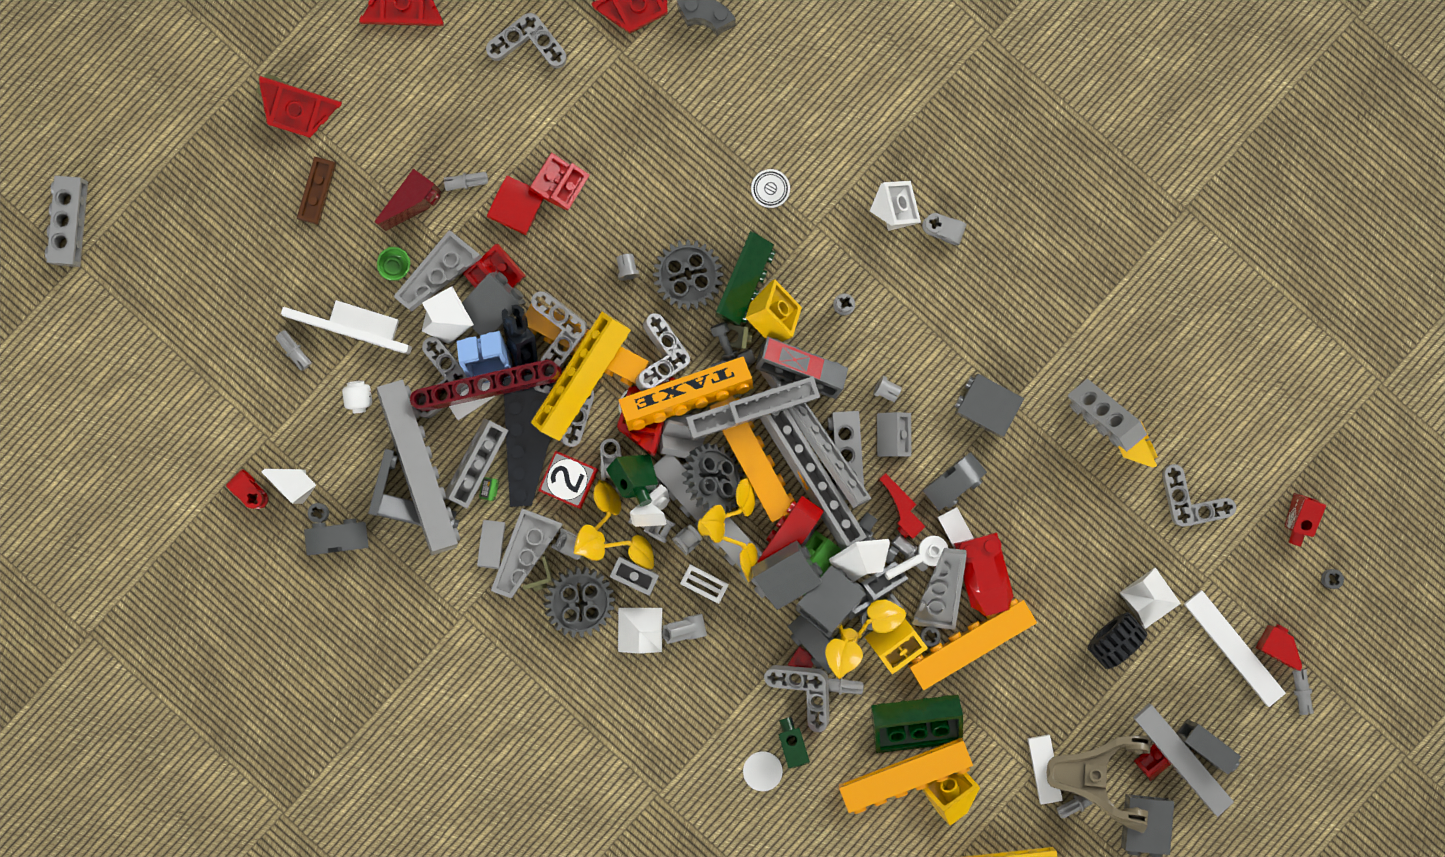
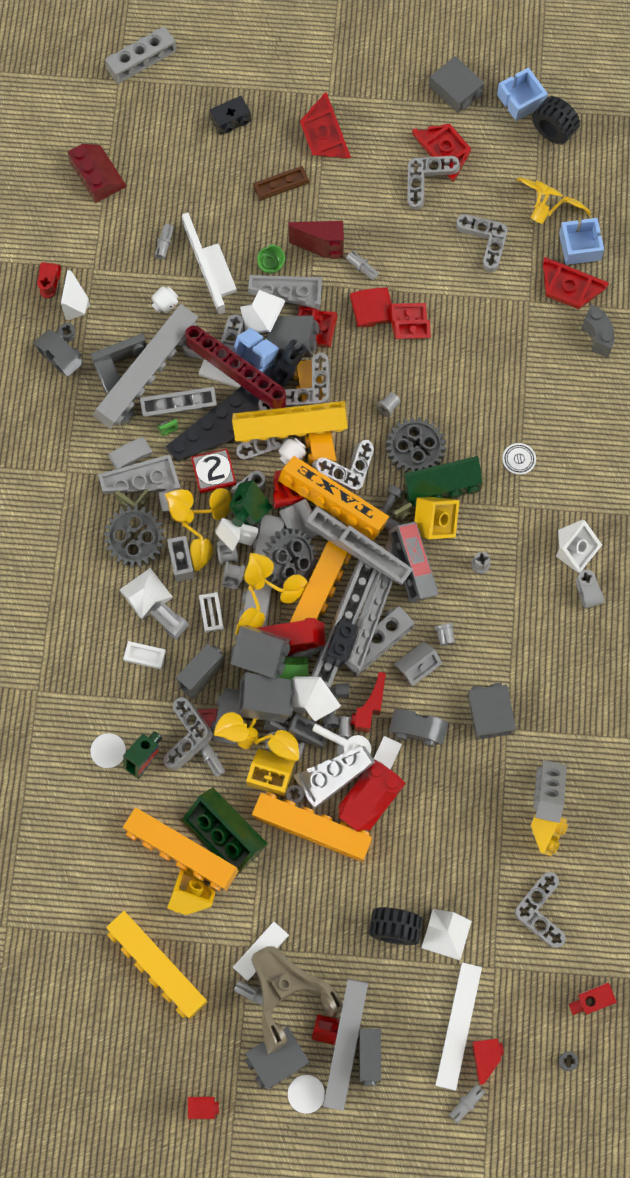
camera: 55 degrees right, 15 degrees down
none -> dark red slope [67,144,127,203]
none -> white tile [123,641,166,670]
none -> dark grey brick [176,643,224,700]
none -> black brick [209,96,251,135]
none -> white head [279,438,306,464]
none -> white sticker [288,1075,325,1114]
none -> black brick [322,619,359,668]
none -> light grey beam [407,156,460,210]

